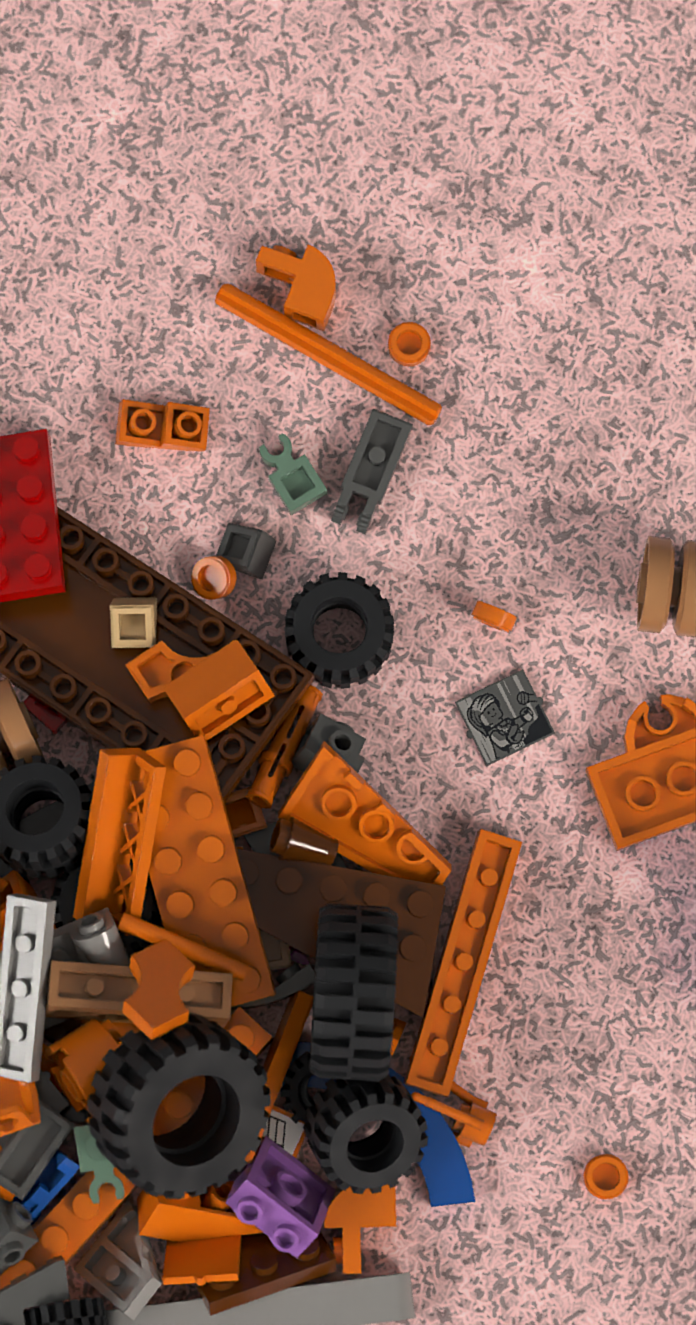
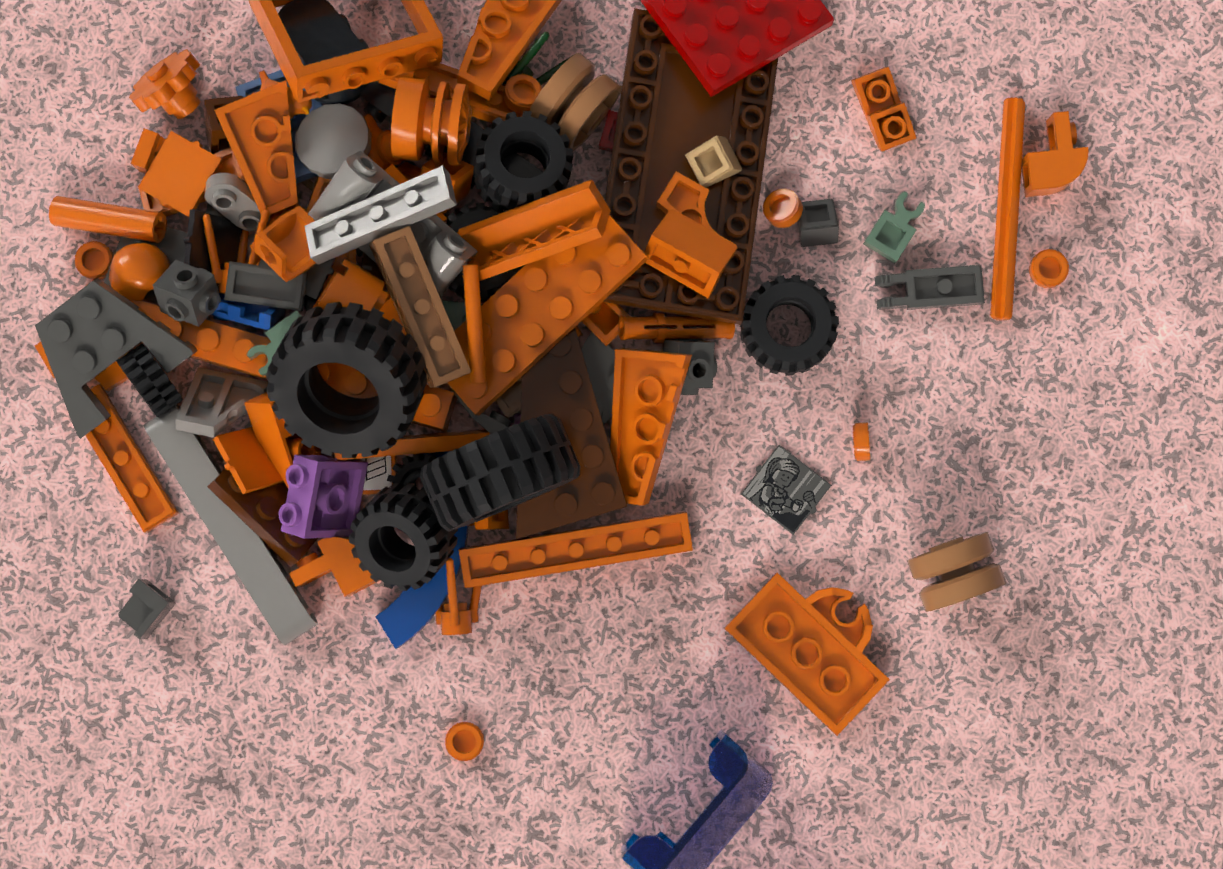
camera: 65 degrees right, 5 degrees up
orange tile [122,939,195,1040] -> none
reddish brown cone [269,817,339,865] -> none

